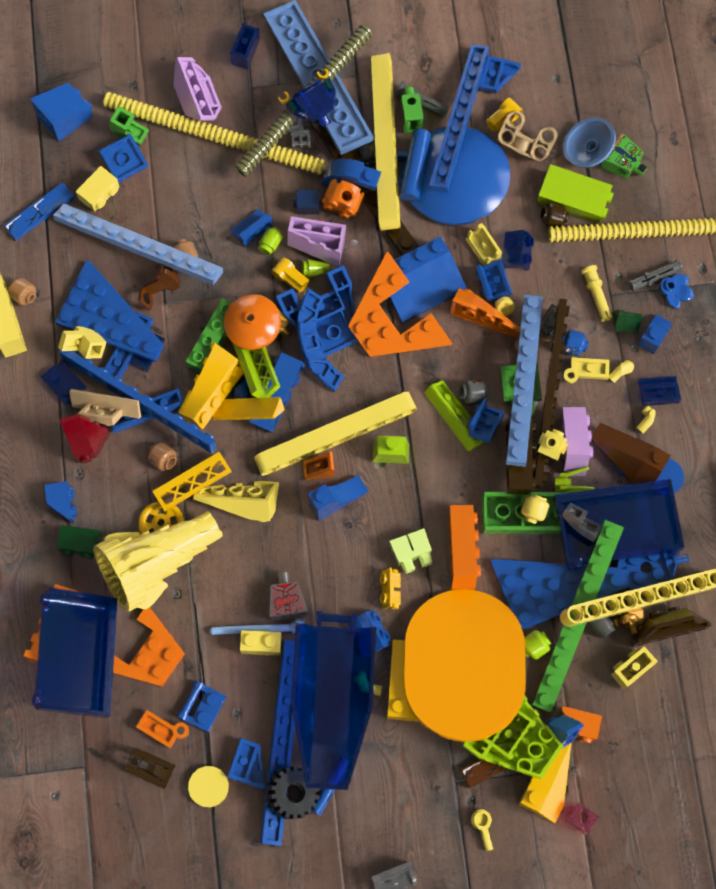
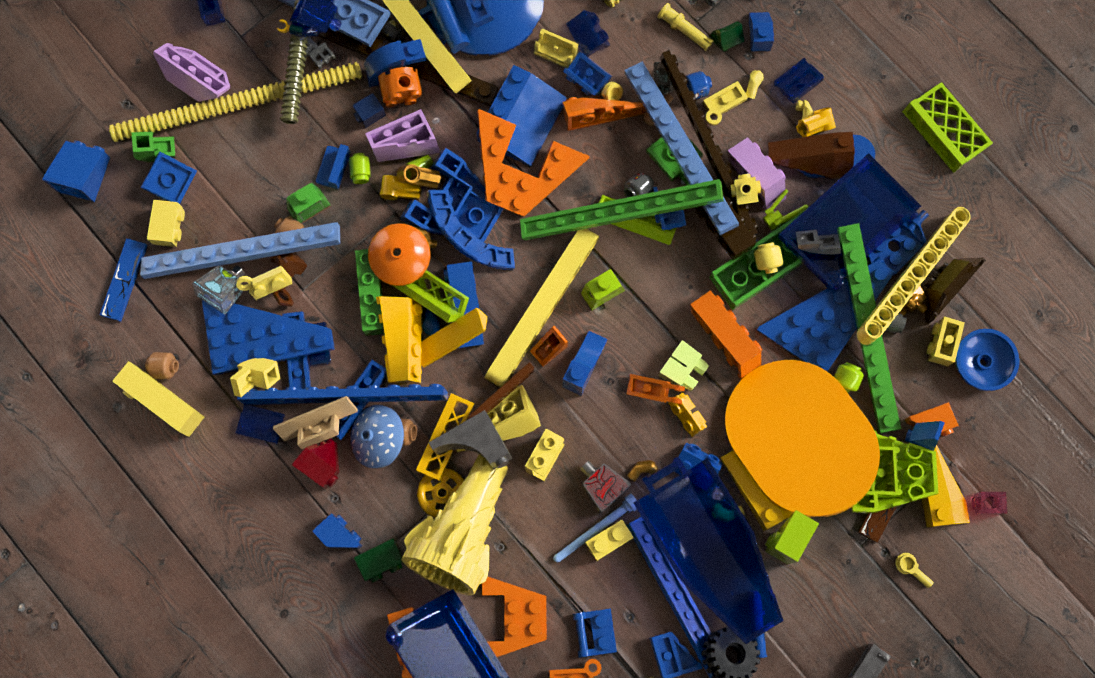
camera: 30 degrees left, 5 degrees up
none -> clear torso [192,265,245,315]
none -> light yellow hinge [236,266,292,300]
none -> bright green torso [286,183,331,224]
none -> medium blue dish [350,405,404,469]
none -> pearl gold piece [397,164,441,189]
none -> flat silver arch [429,410,513,469]
none -> reddish brown tile [467,362,534,420]
none -> bright green plate [520,179,724,241]
none -> light yellow panel [525,429,565,481]
none -> orange hinge [626,374,685,404]
none -> pearl gold arm [627,460,658,482]
none -> lime wedge [765,510,819,565]
none -> yellow piece [796,107,836,137]
none -> blue dish [955,329,1019,391]

